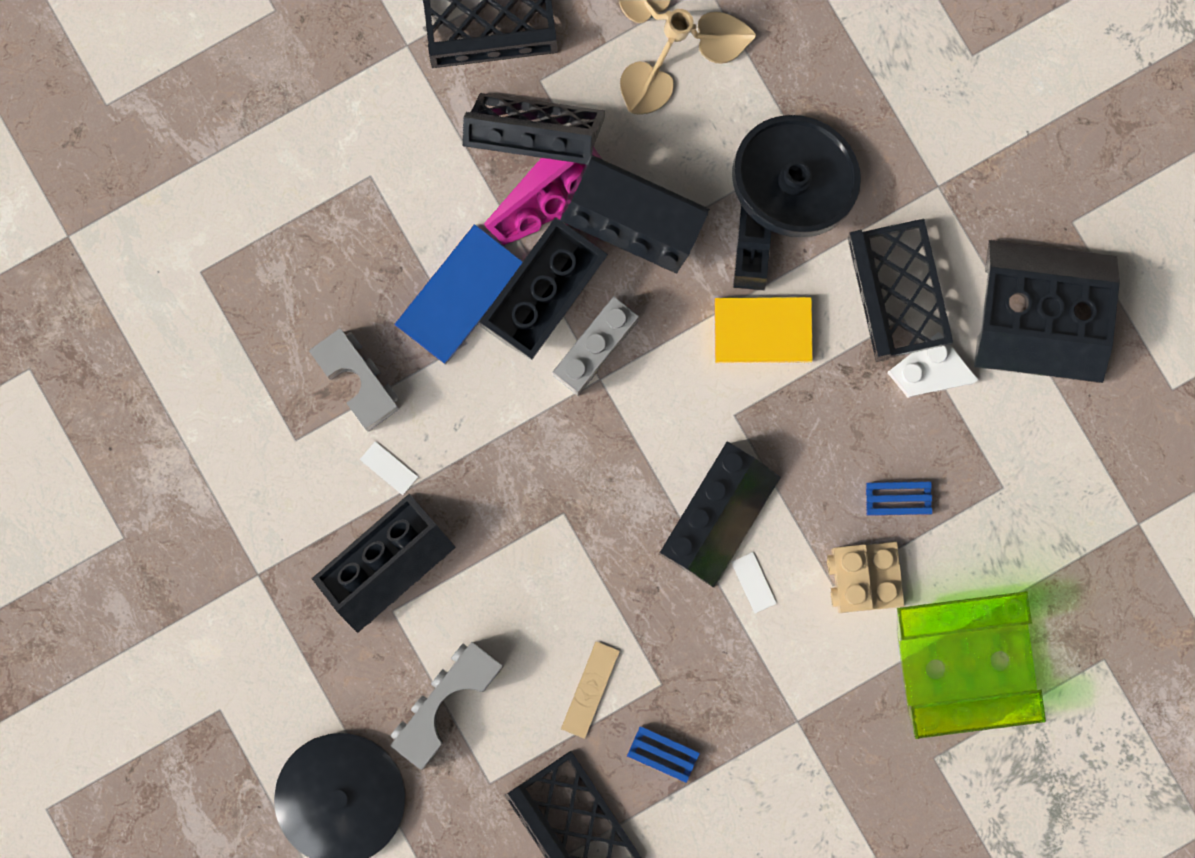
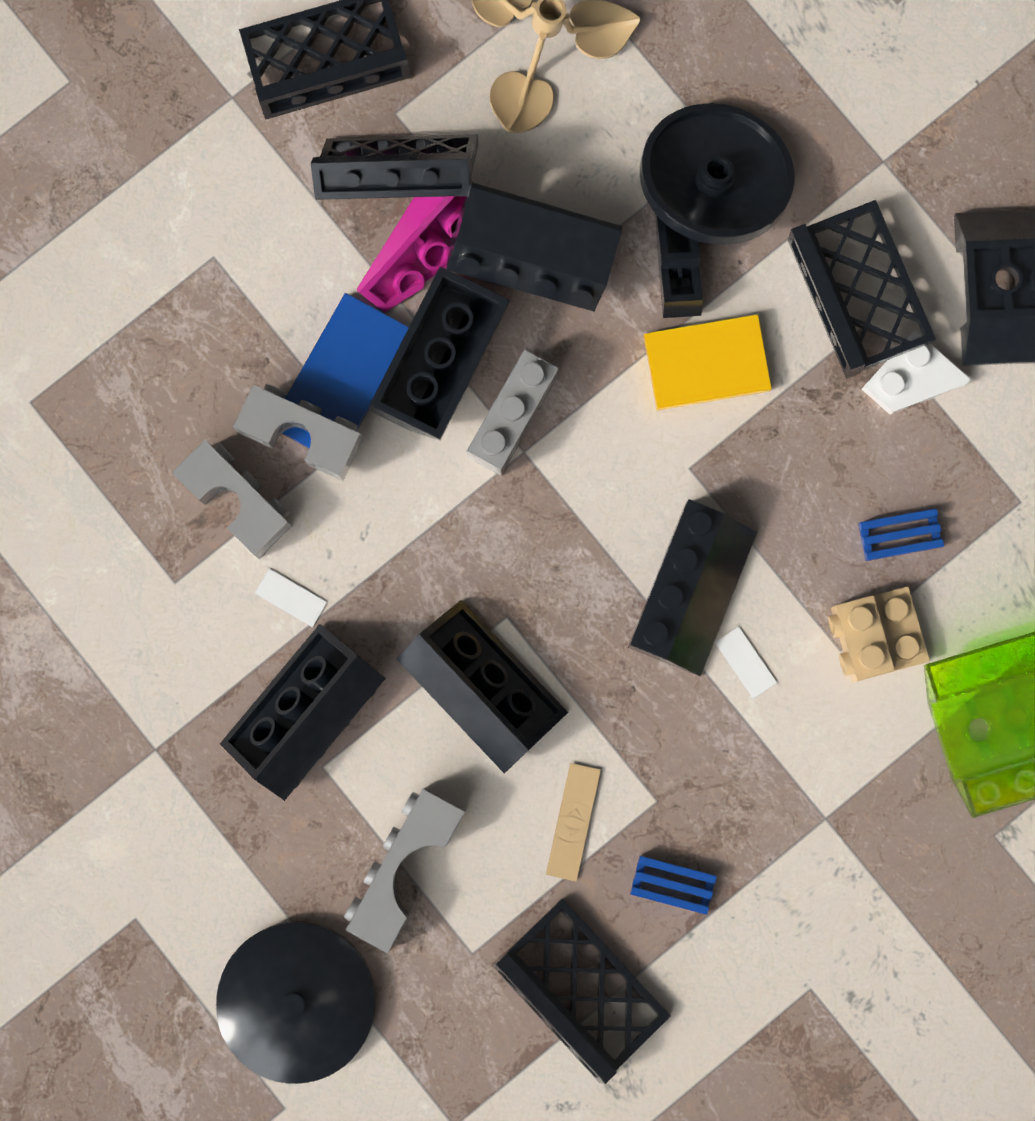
camera: 10 degrees left, 0 degrees up
none -> light grey arch [233,384,363,481]
none -> black slope [396,600,569,774]

